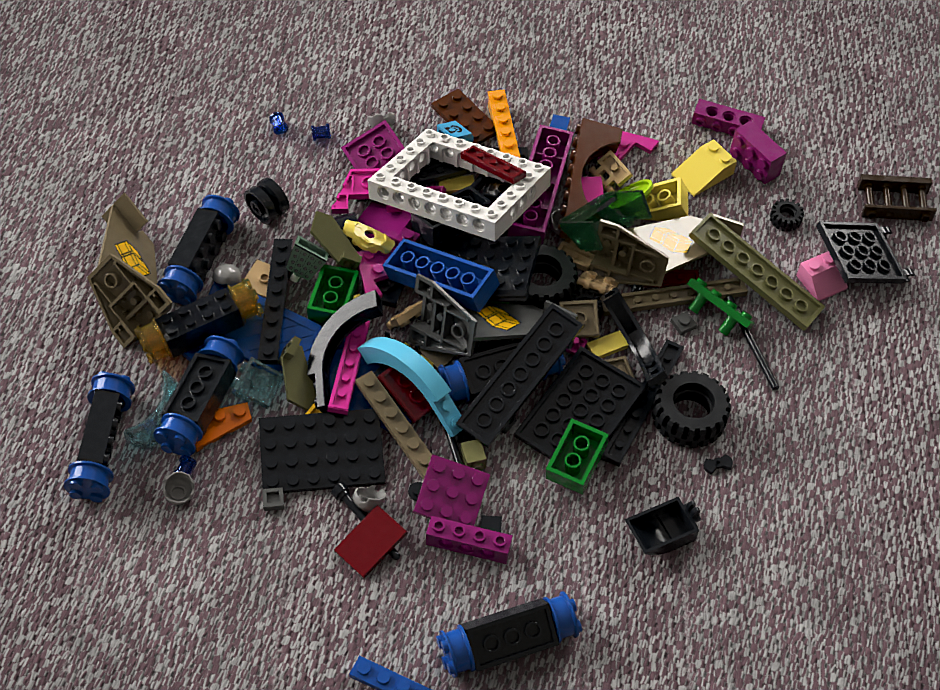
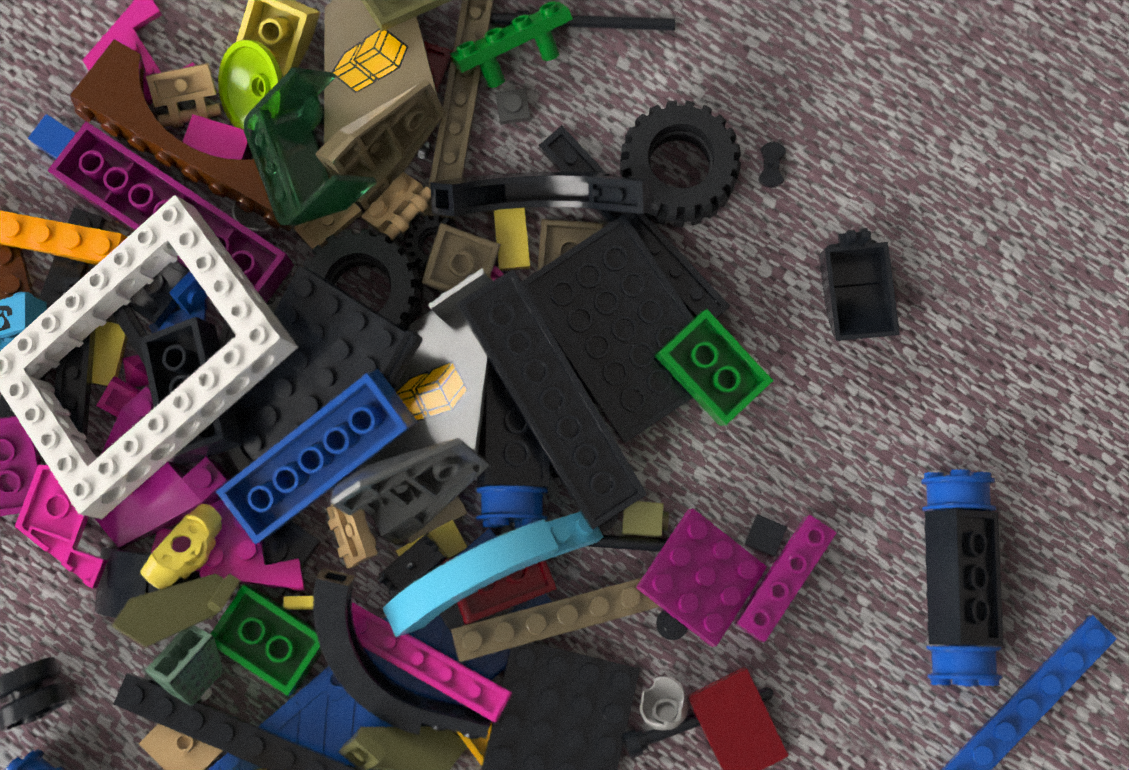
camera: 65 degrees left, 25 degrees up
dark red tile [460,146,526,184] -> none

